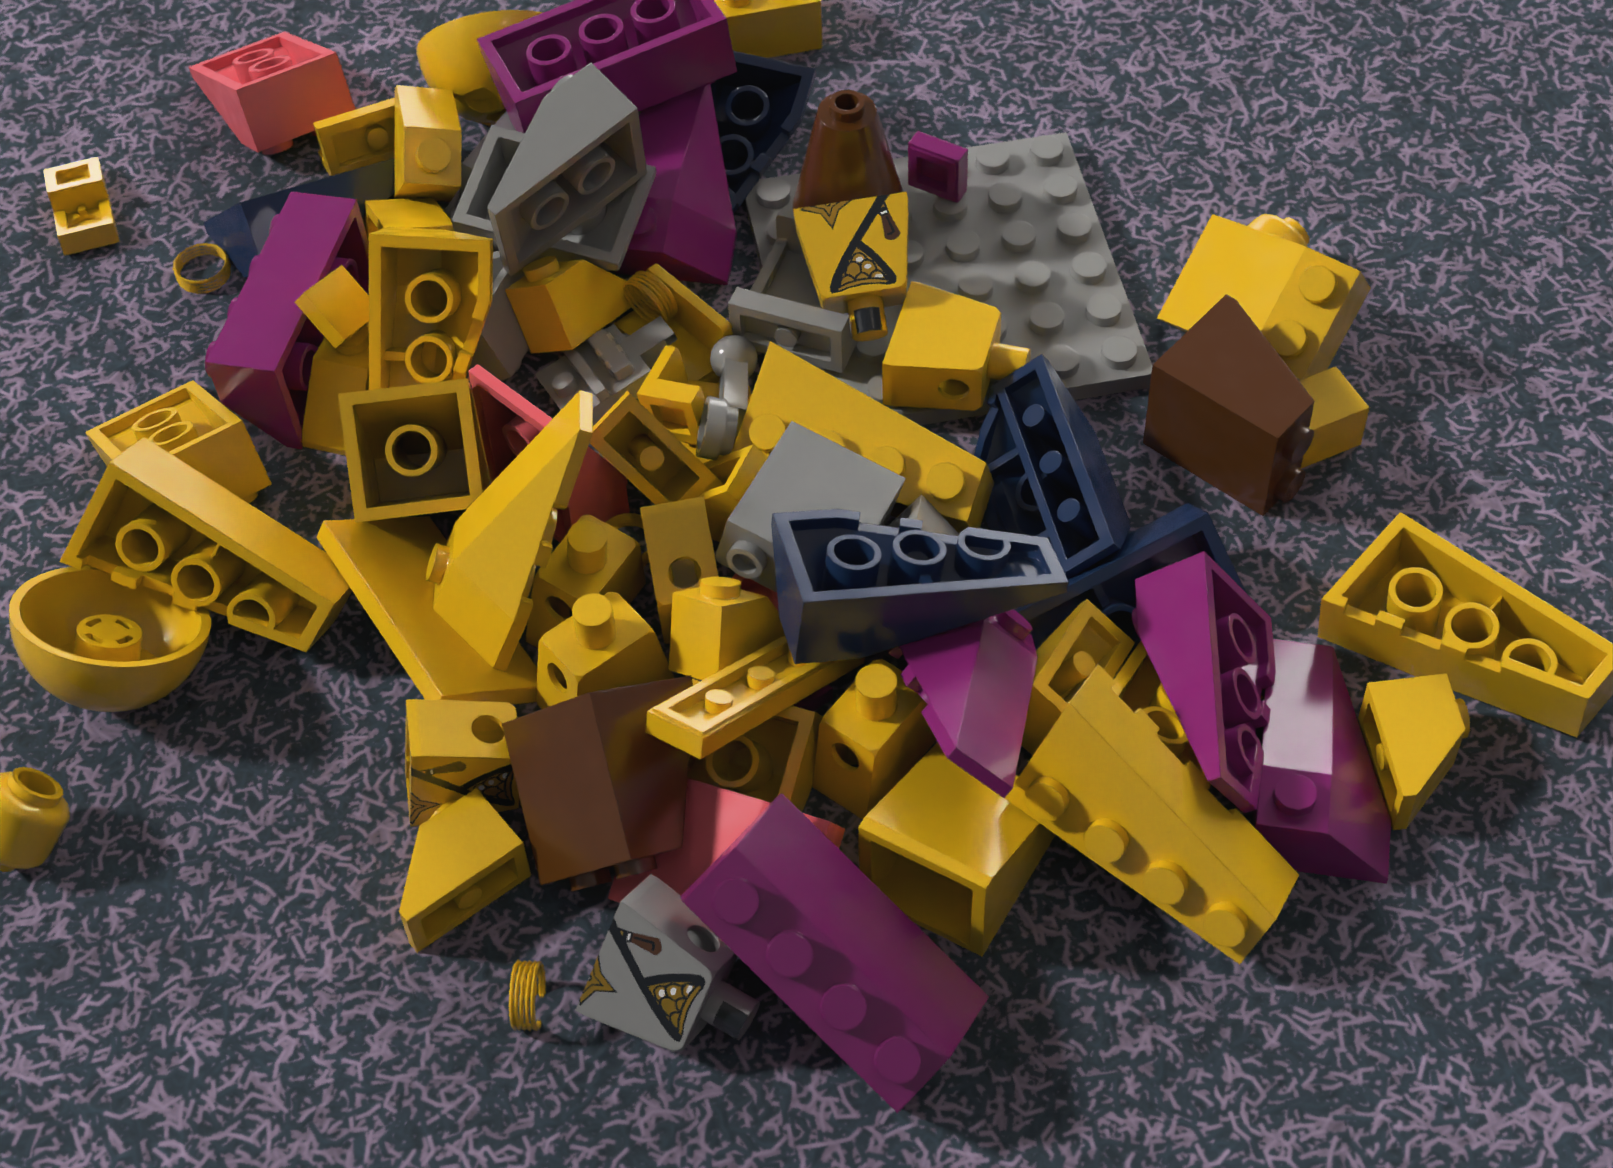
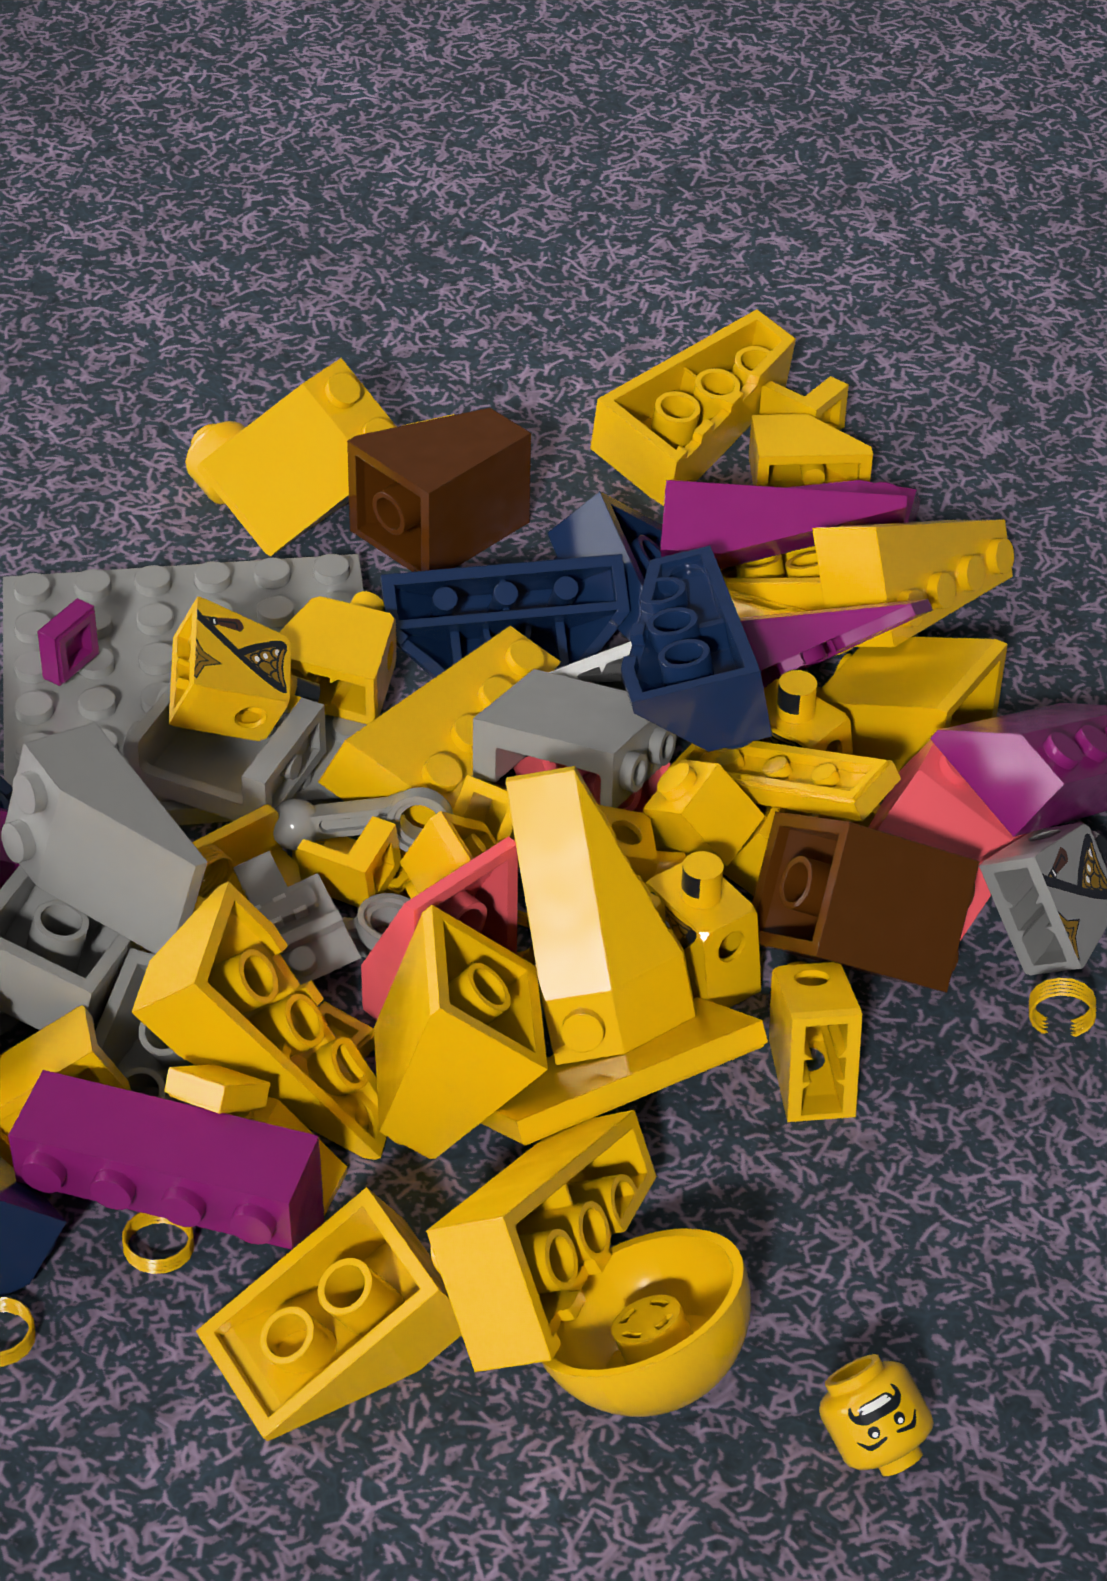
camera: 90 degrees left, 10 degrees down
yellow slope [399,788,531,953] -> none
reddish brown cone [792,90,903,210] -> none
none -> yellow panel [759,376,849,430]

